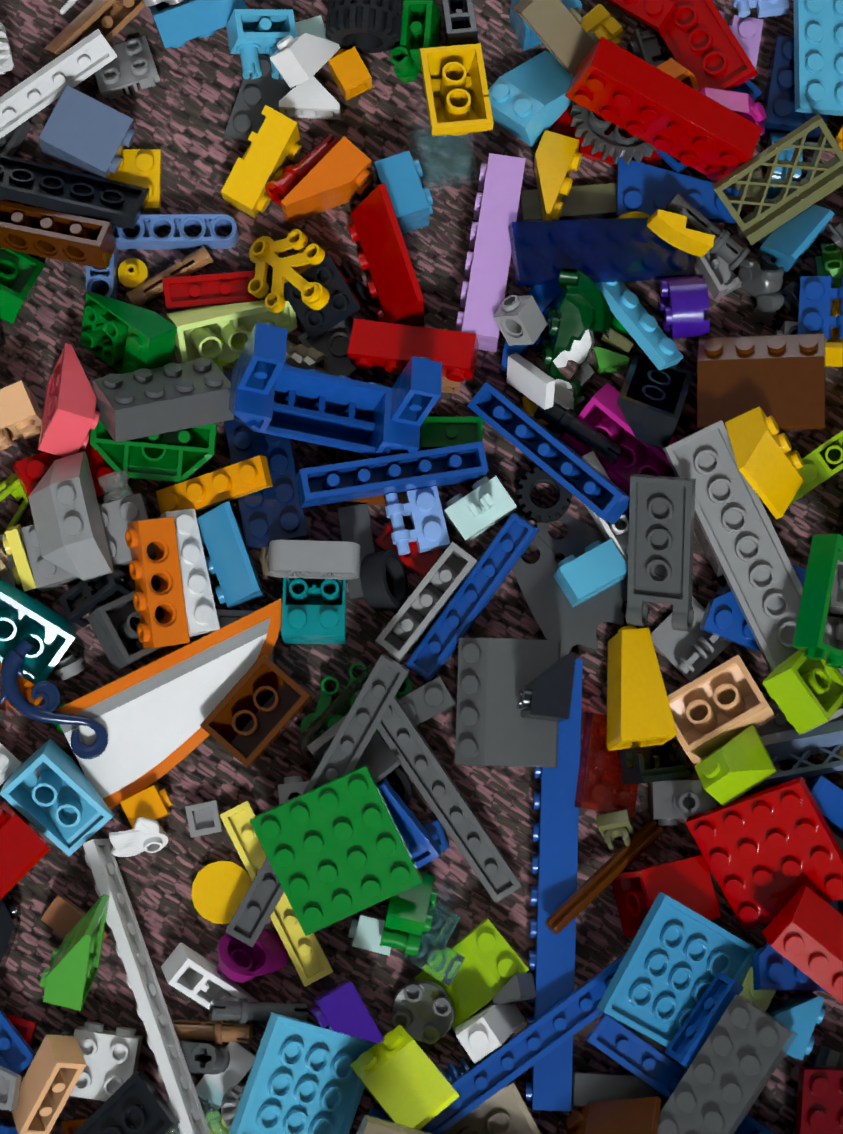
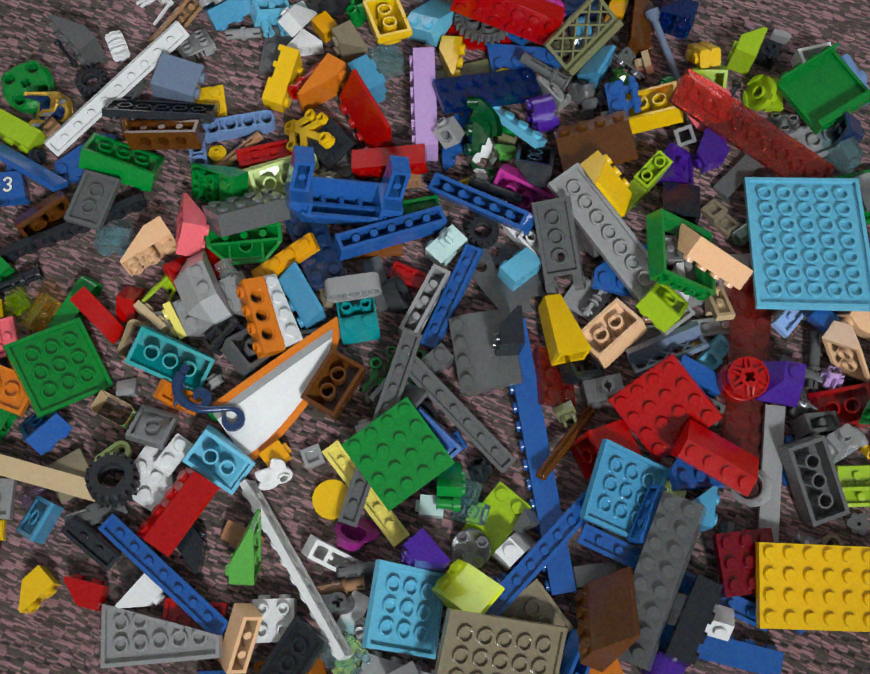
camera: 10 degrees left, 10 degrees down
light blue plate [385,486,450,555] -> none
white tile [506,353,555,410] -> none
yellow slope [646,209,715,257] -> none
lime slope [694,724,777,806] -> none
none -> light grey pin [225,26,262,41]
none -> dark tan slope [331,20,368,63]
none -> black gear [467,458,493,483]

